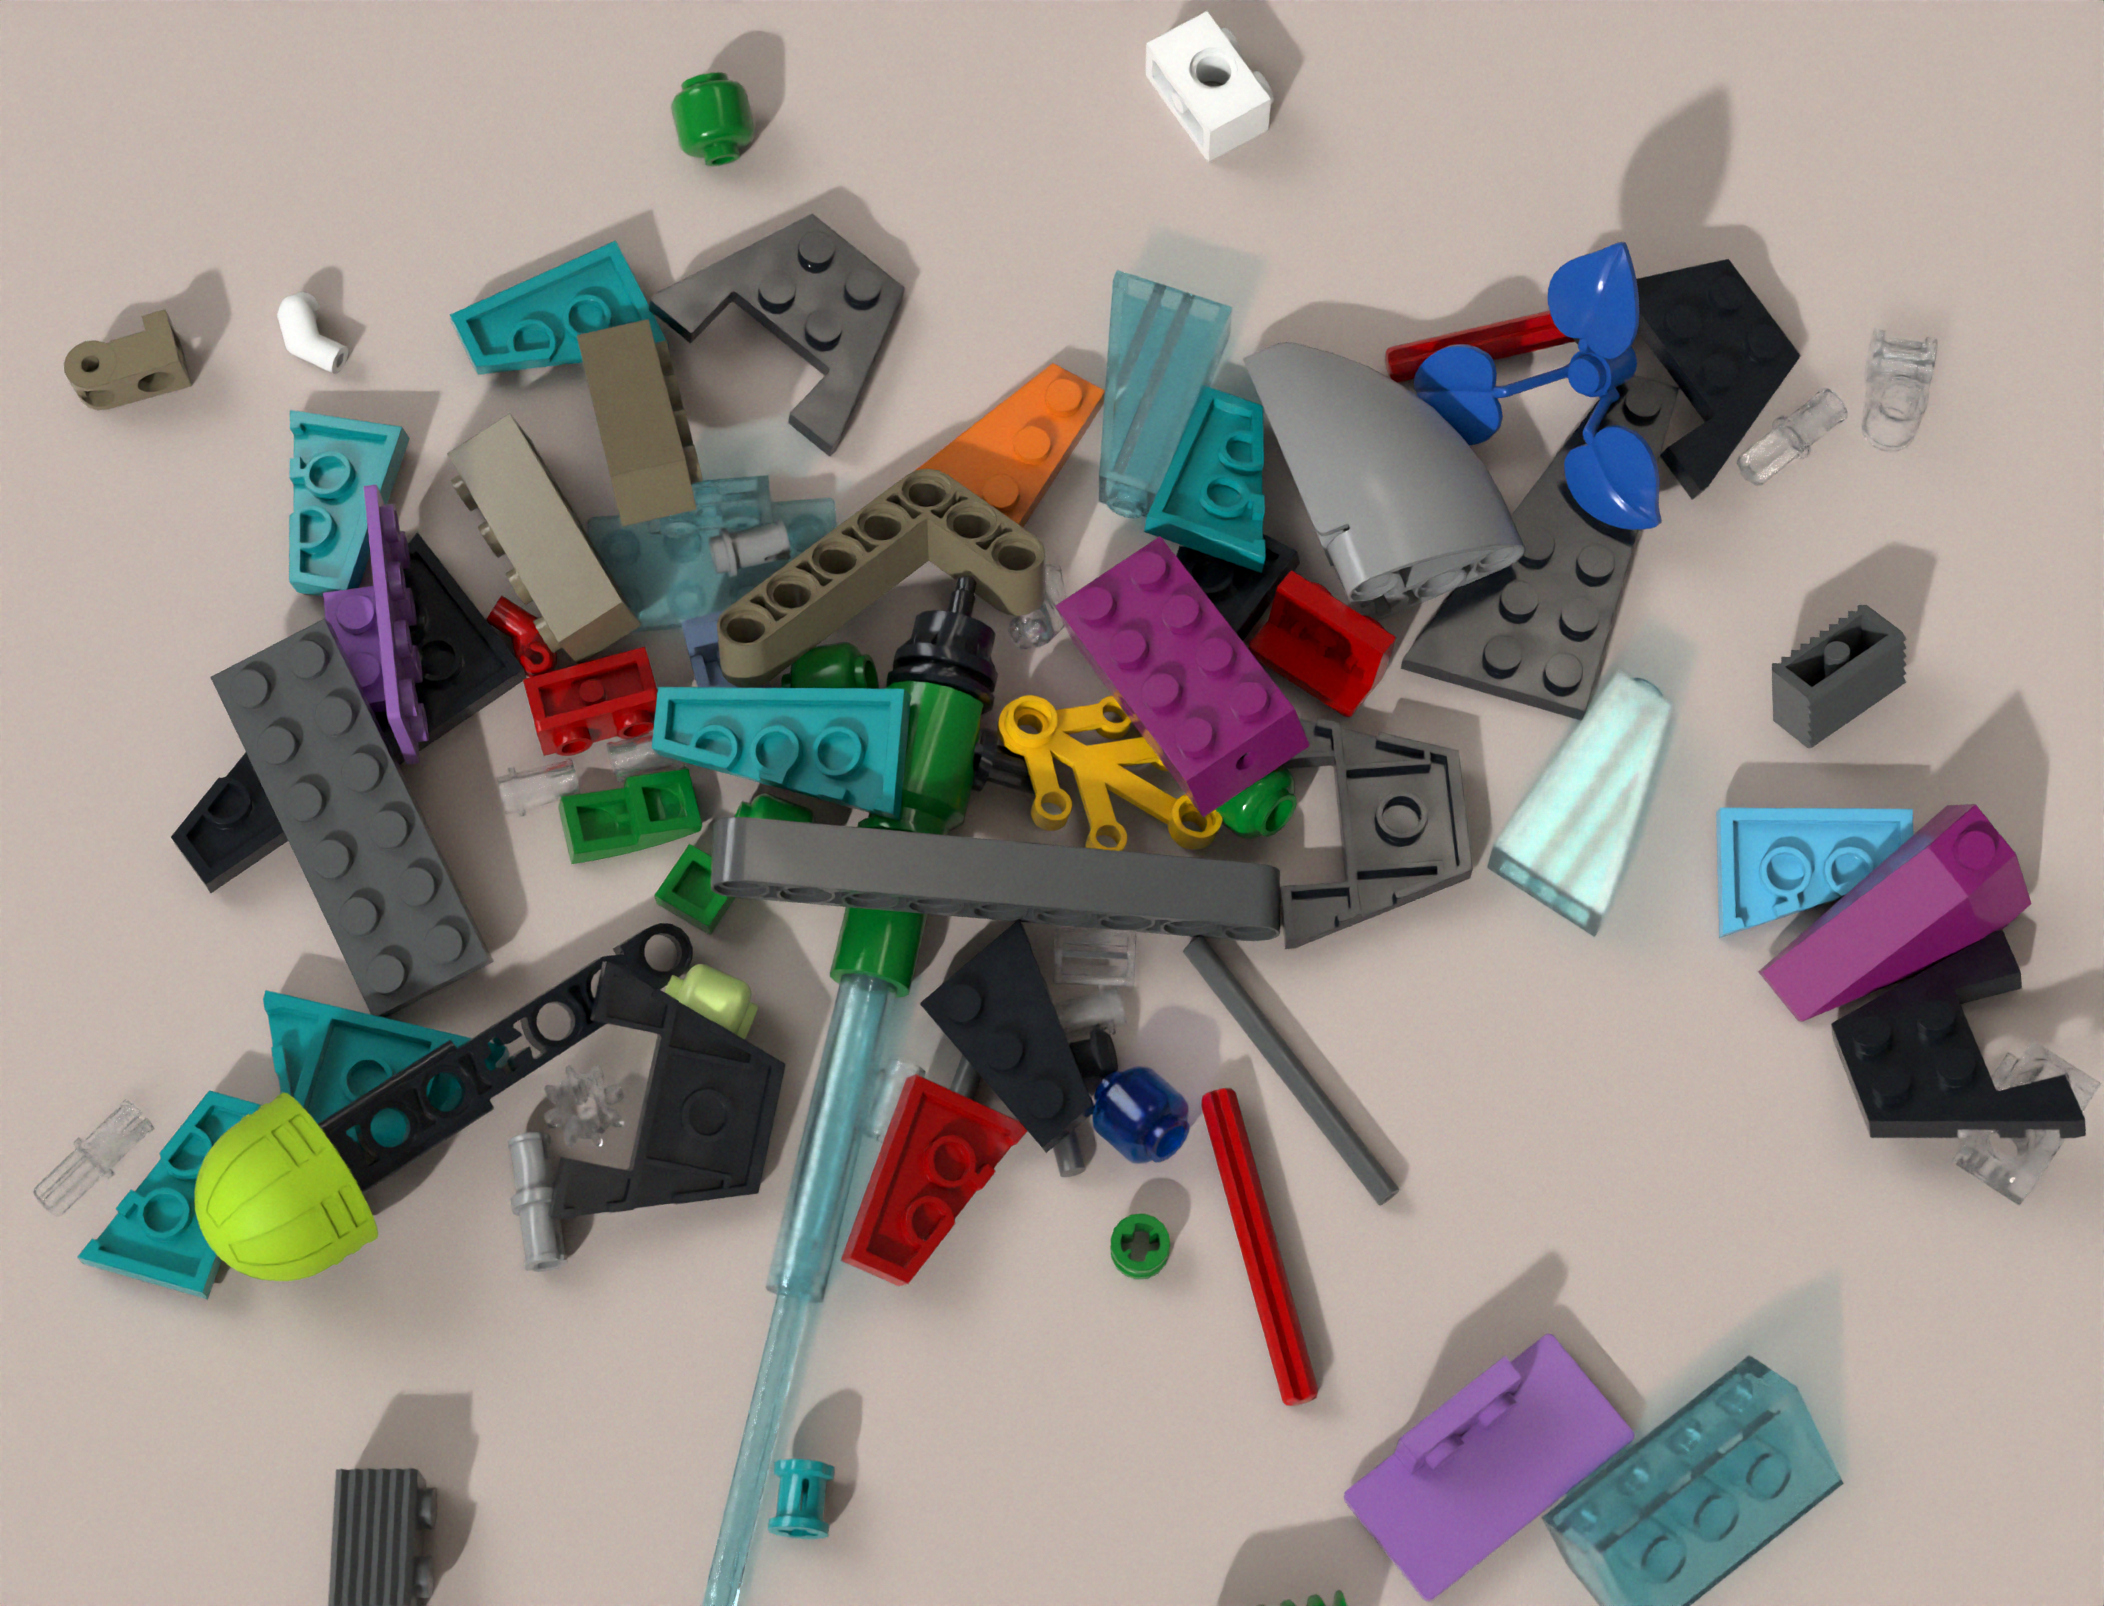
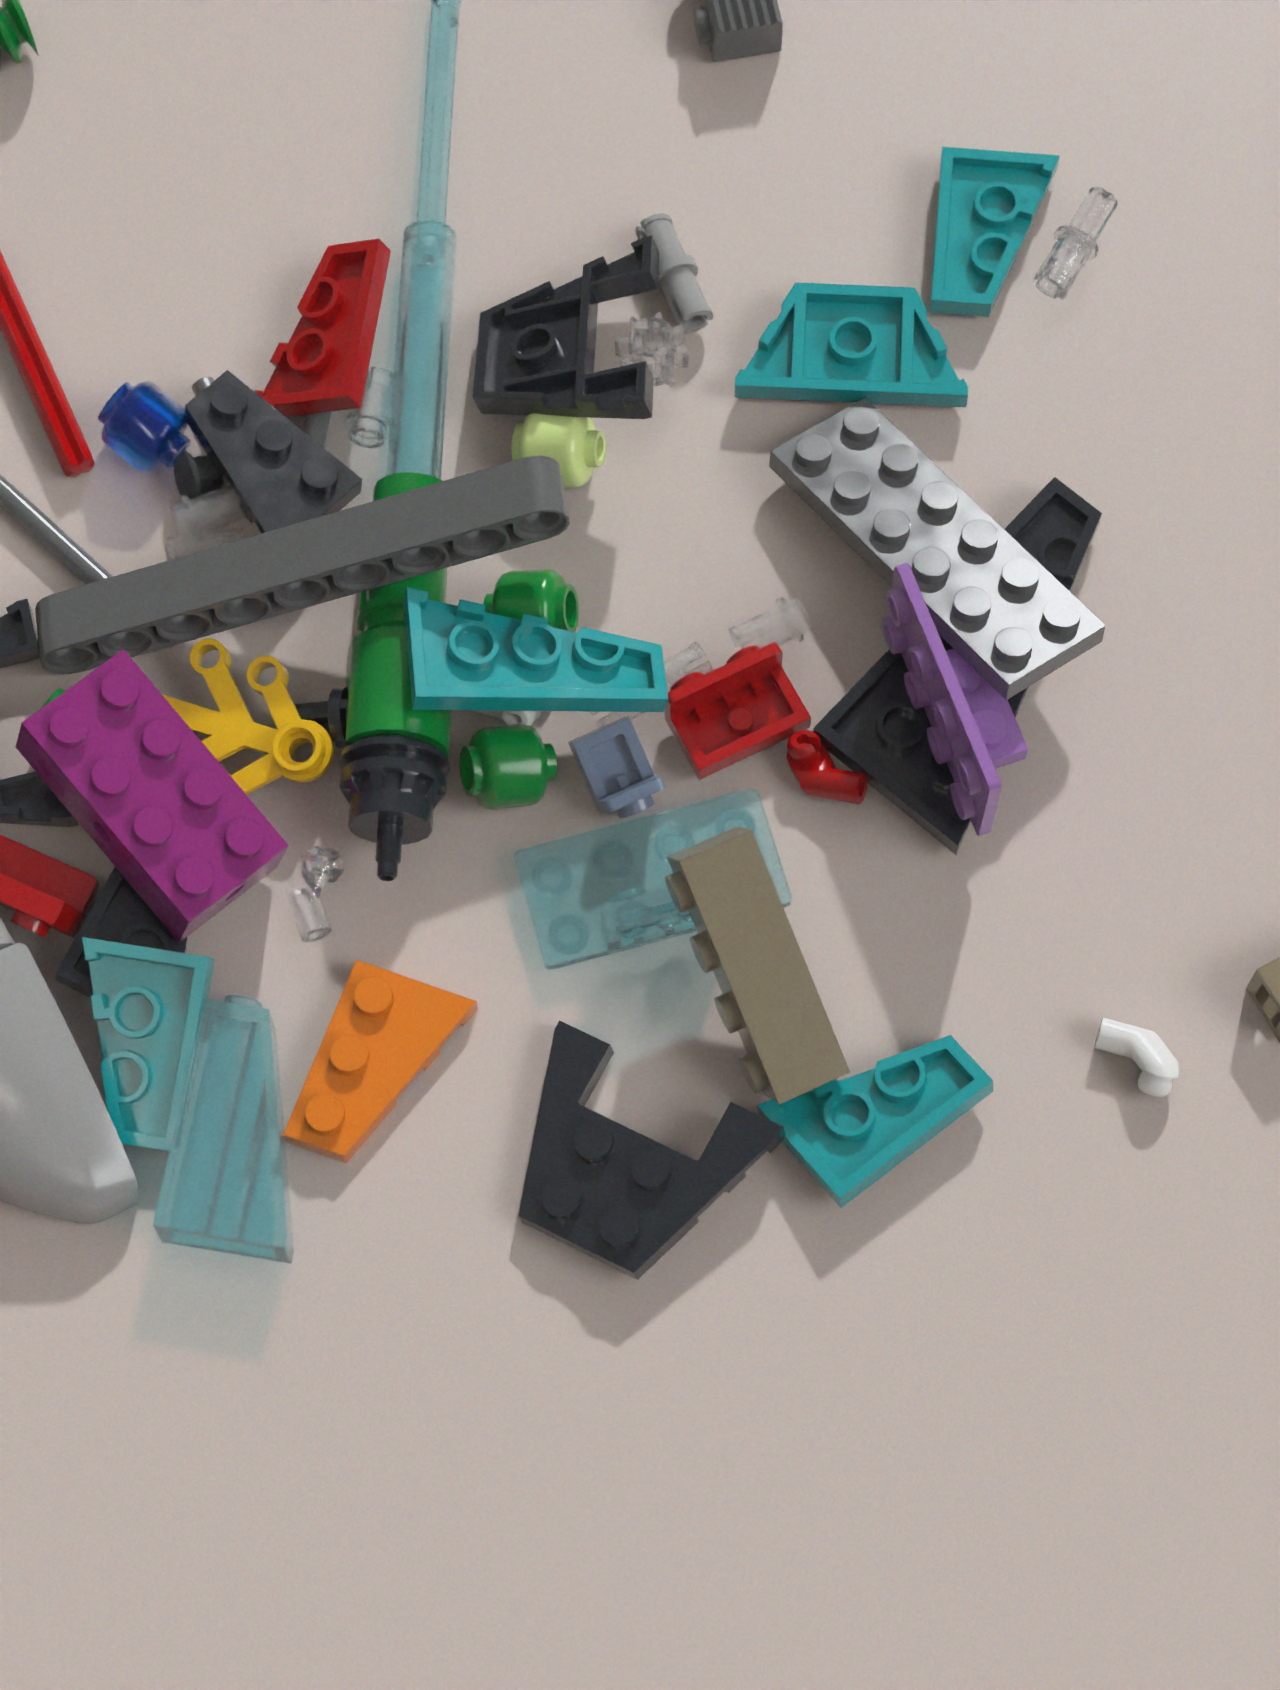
camera: 170 degrees right, 0 degrees up
piece [195,923,693,1281] -> none
teal wing [289,410,410,597] -> none
dark tan brick [447,413,642,664] -> none
green slope [558,768,702,864] -> none
green plate [654,844,736,935] -> none
green head [671,72,755,166] -> none
light grey pin [708,520,791,577] -> none
dark tan beam [716,469,1046,688] -> none
teal bush [768,1459,835,1539] -> none
green bush [1110,1213,1170,1280] -> none
white brick [1145,11,1273,162] -> none

